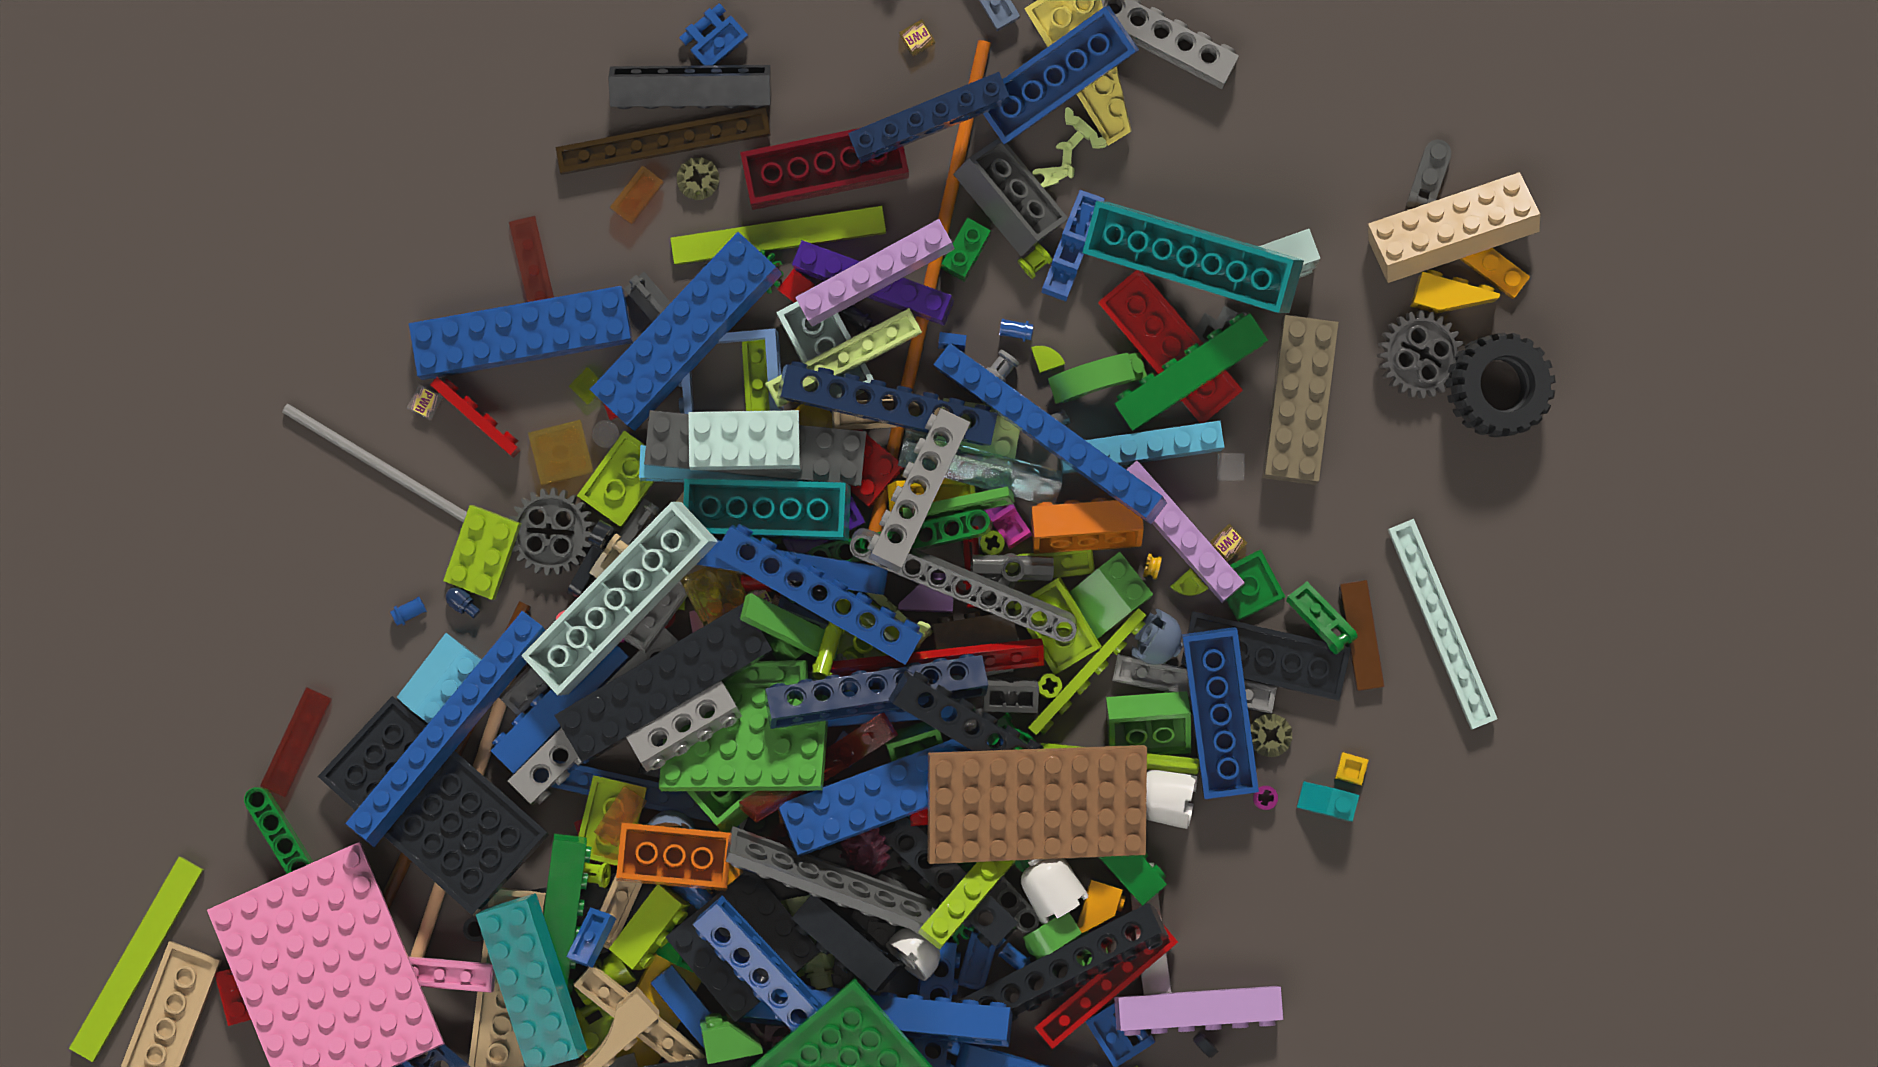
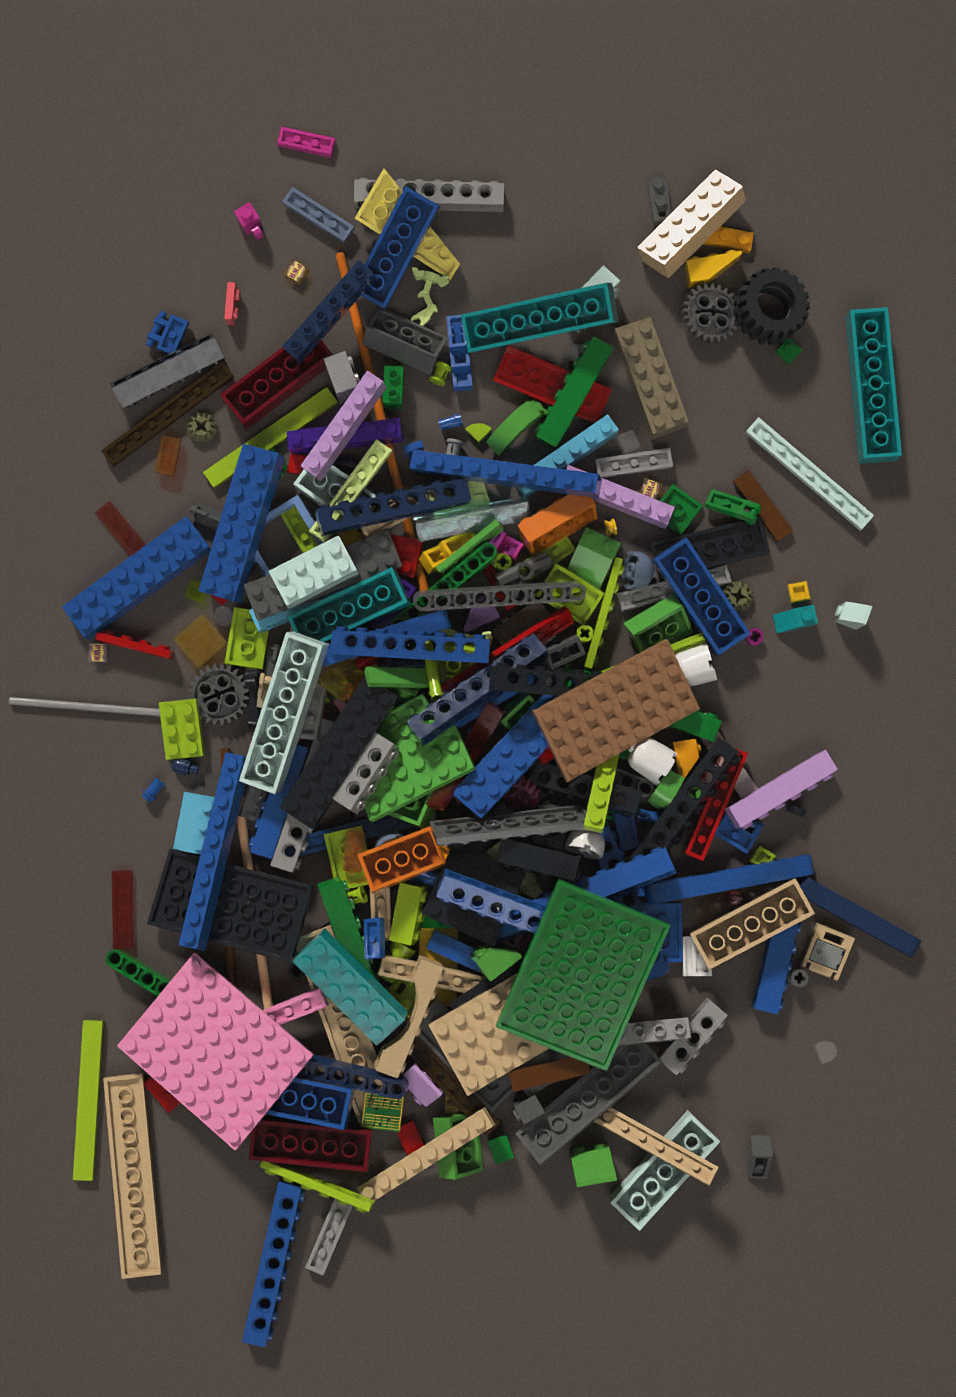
camera: 25 degrees left, 0 degrees up
light grey brick [867,408,970,572] -> none
lime tile [1170,568,1208,596] -> none
none -> coral plate [224,282,240,325]
none -> light grey brick [324,351,360,404]
none -> light grey plate [595,448,673,478]
none -> green plate [775,338,802,365]
none -> light aqua slope [835,602,872,630]
none -> teal brick [845,307,902,464]

